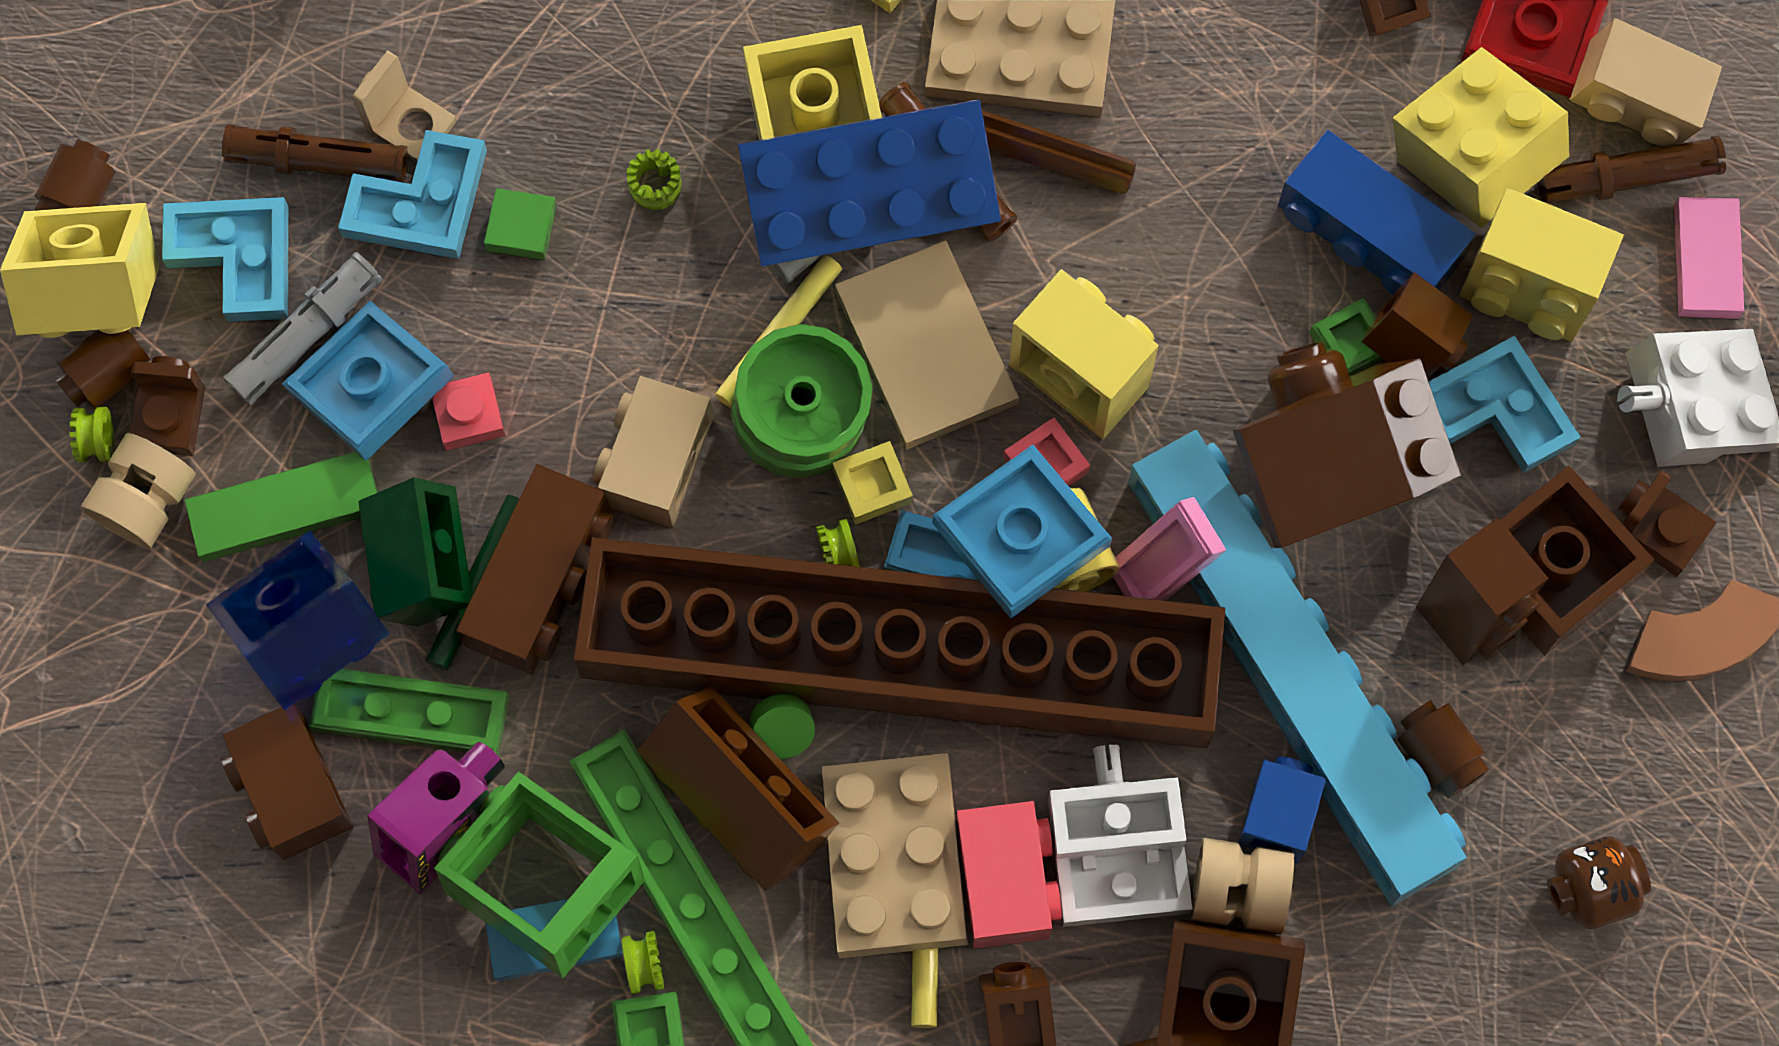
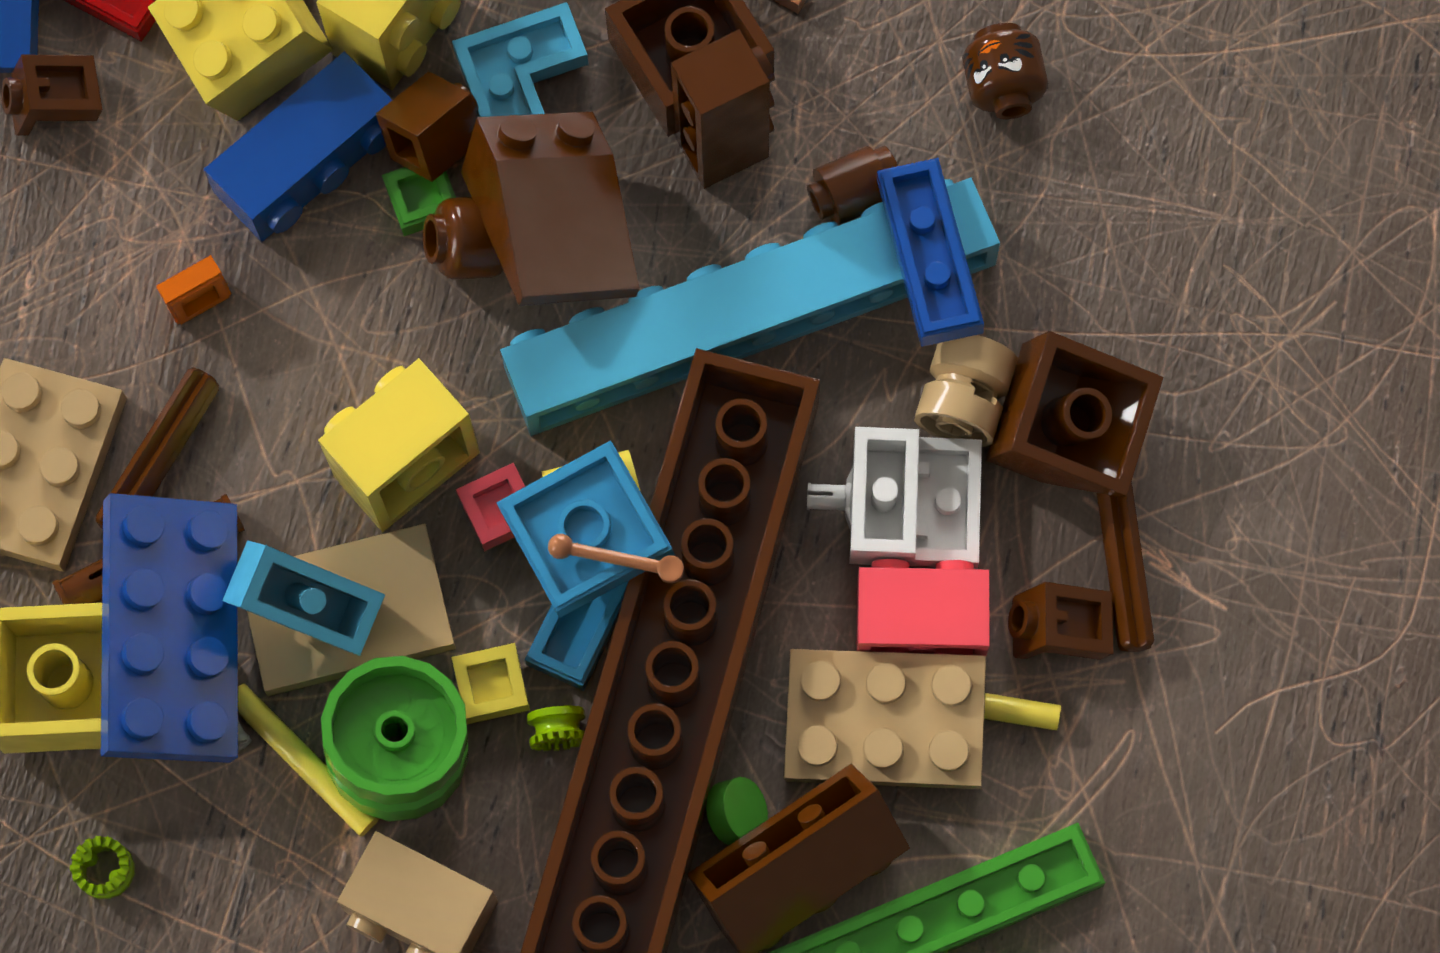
camera: 80 degrees left, 0 degrees up
bright pink tile [1113,497,1226,601] -> none
blue brick [1237,757,1326,863] -> none
none -> orange tile [156,255,231,325]
none -> medium azure brick [222,540,385,656]
none -> nougat hinge [548,534,684,583]
none -> blue tile [877,158,984,347]

